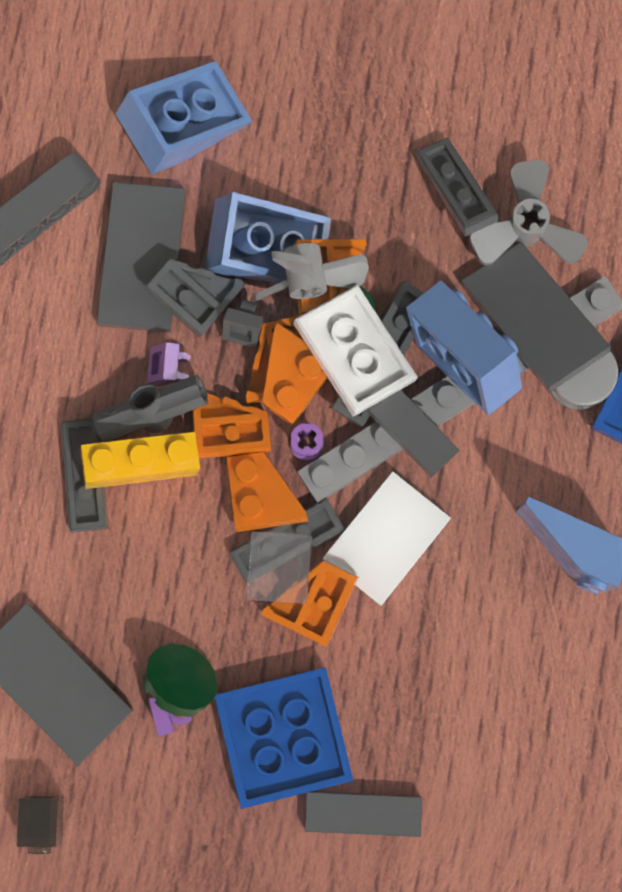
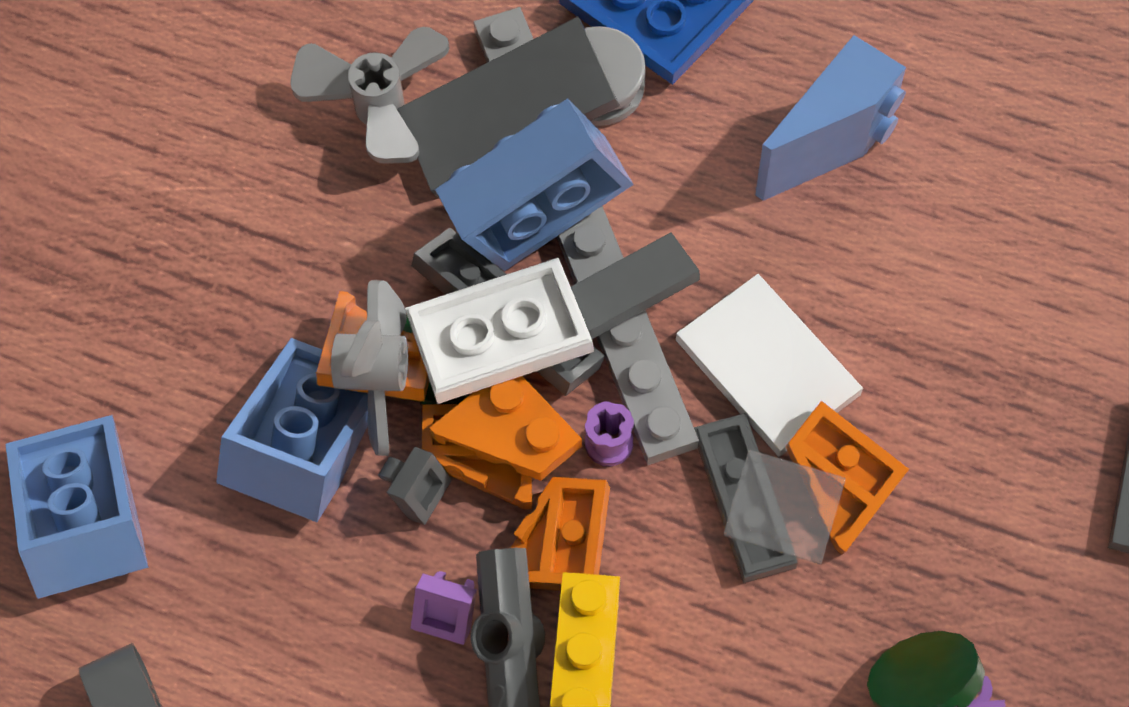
camera: 75 degrees left, 15 degrees down
dark grey tile [97,182,186,333] -> none
dark grey wing [144,259,246,337] -> none
blue plate [215,667,354,809] -> none
orange wing [227,452,308,532] -> none
dark grey tile [416,137,498,237] -> none

